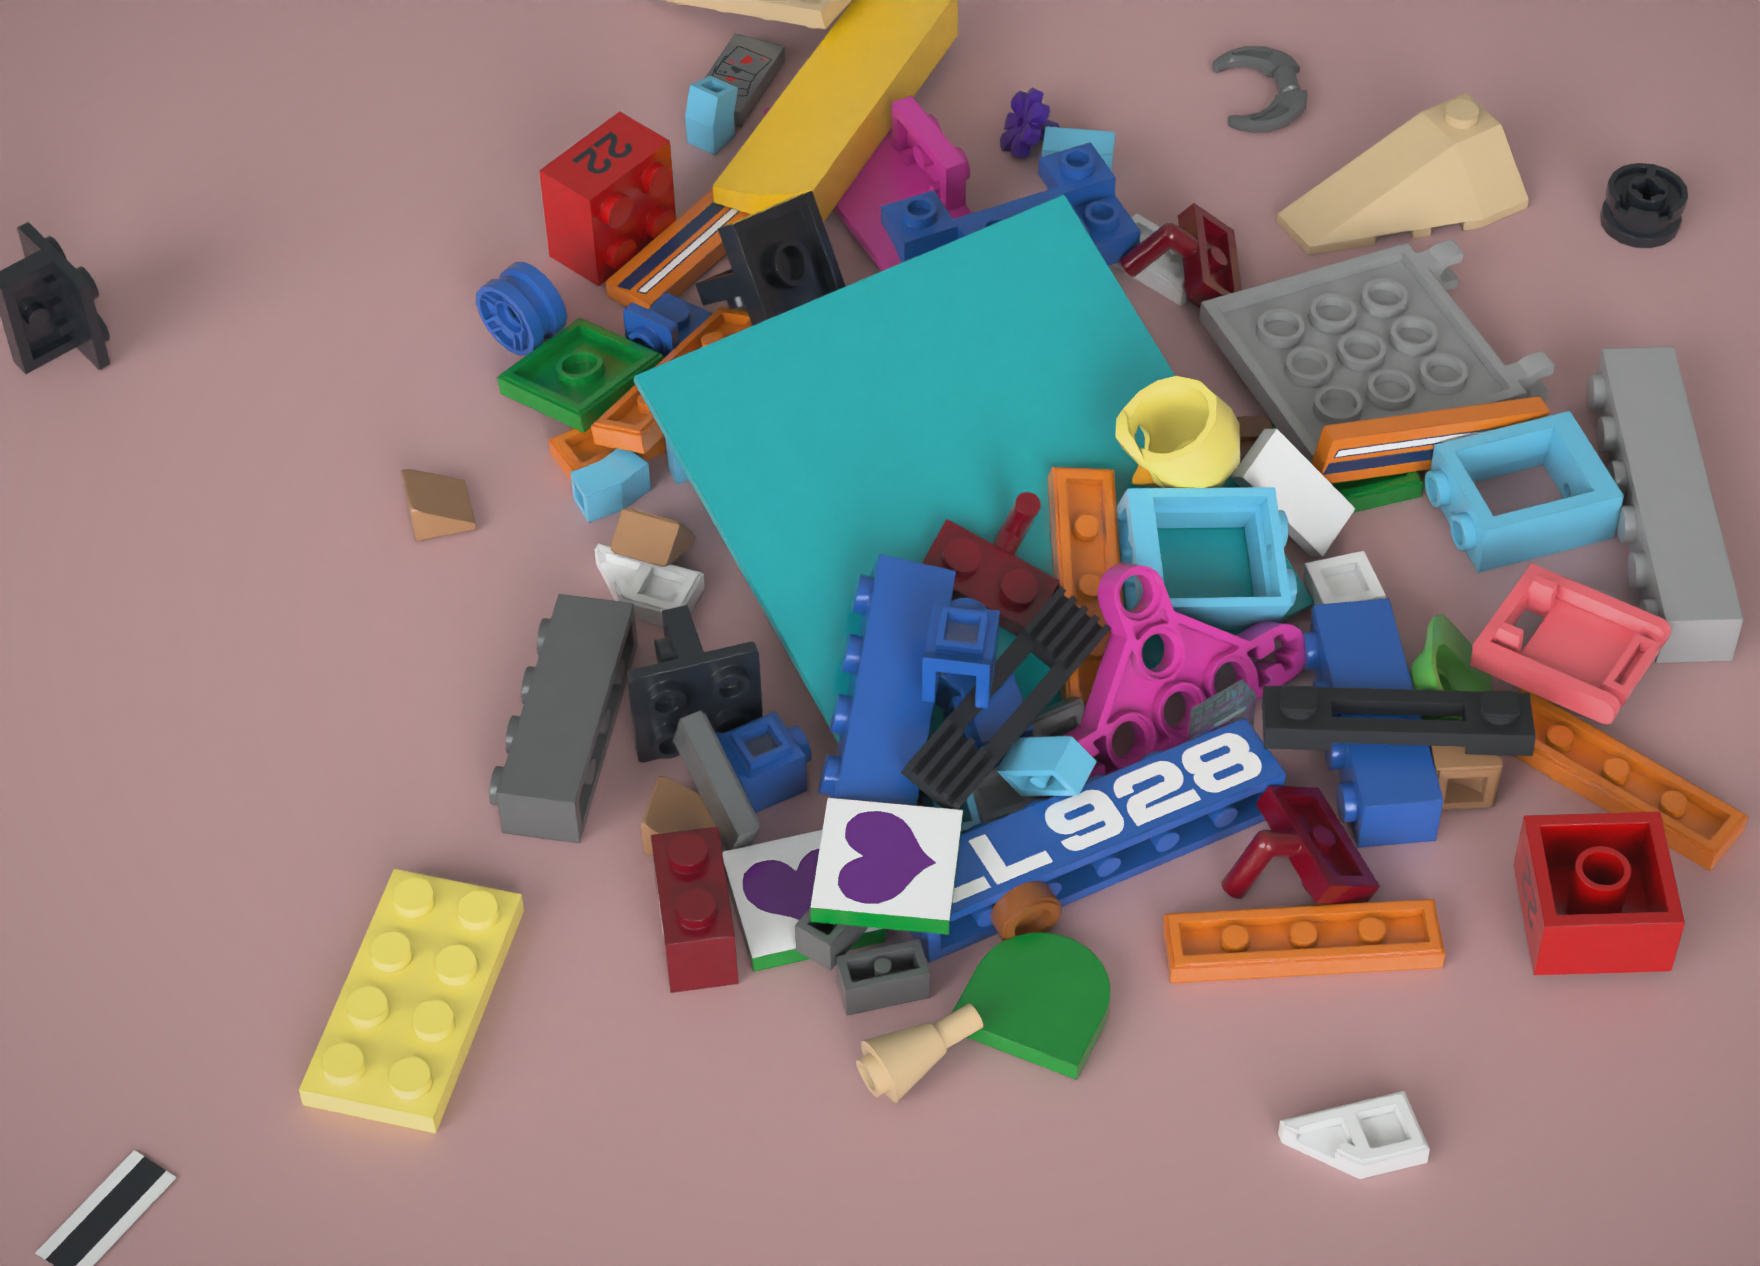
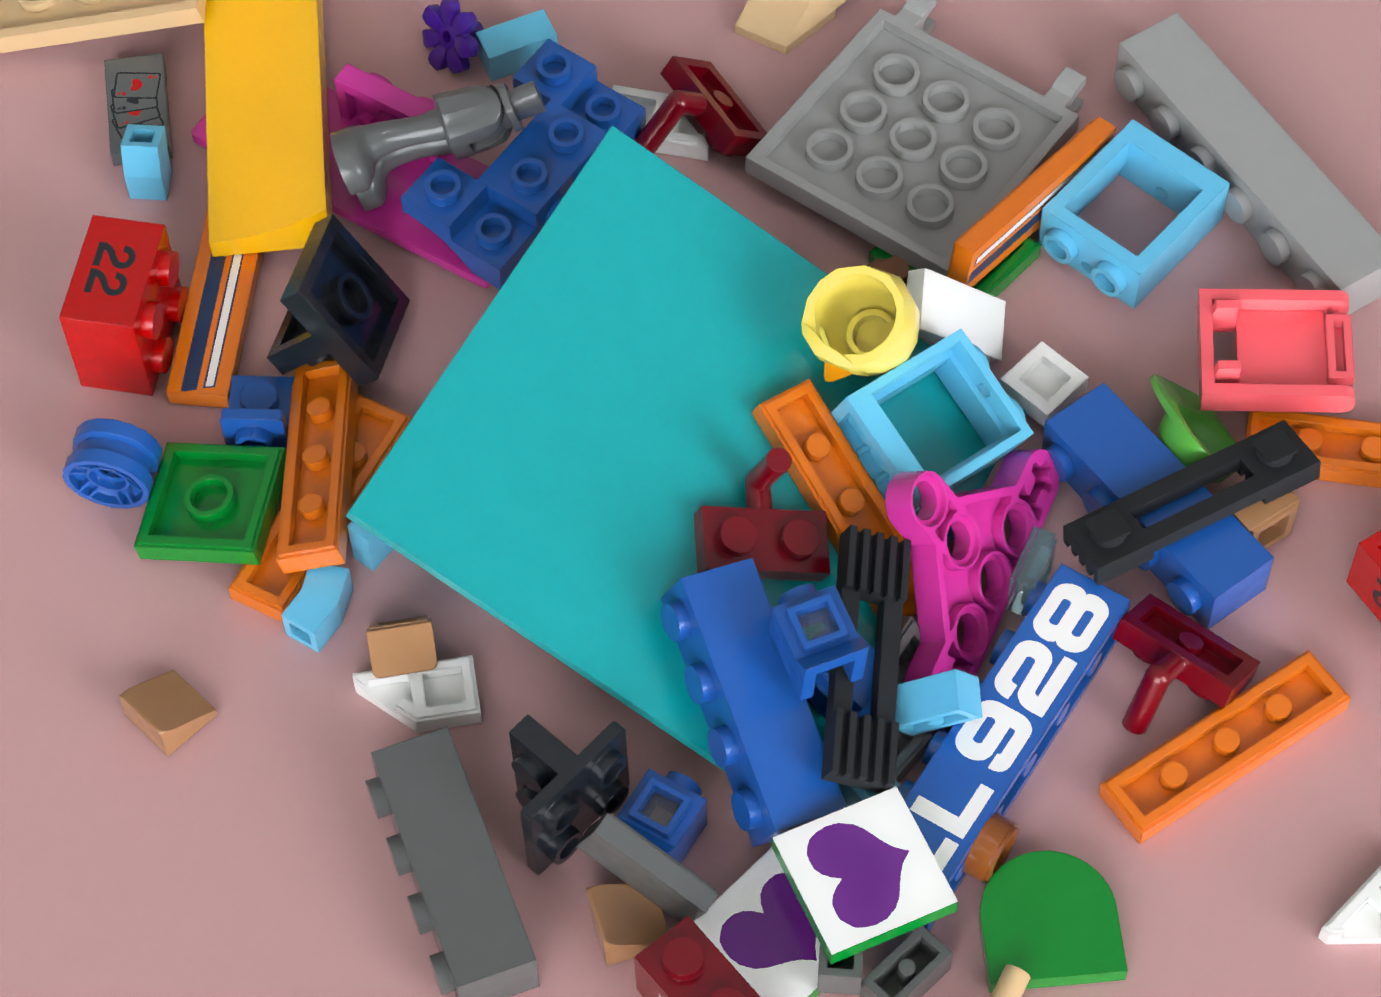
camera: 30 degrees left, 10 degrees up
none -> dark grey piece [330,81,546,212]

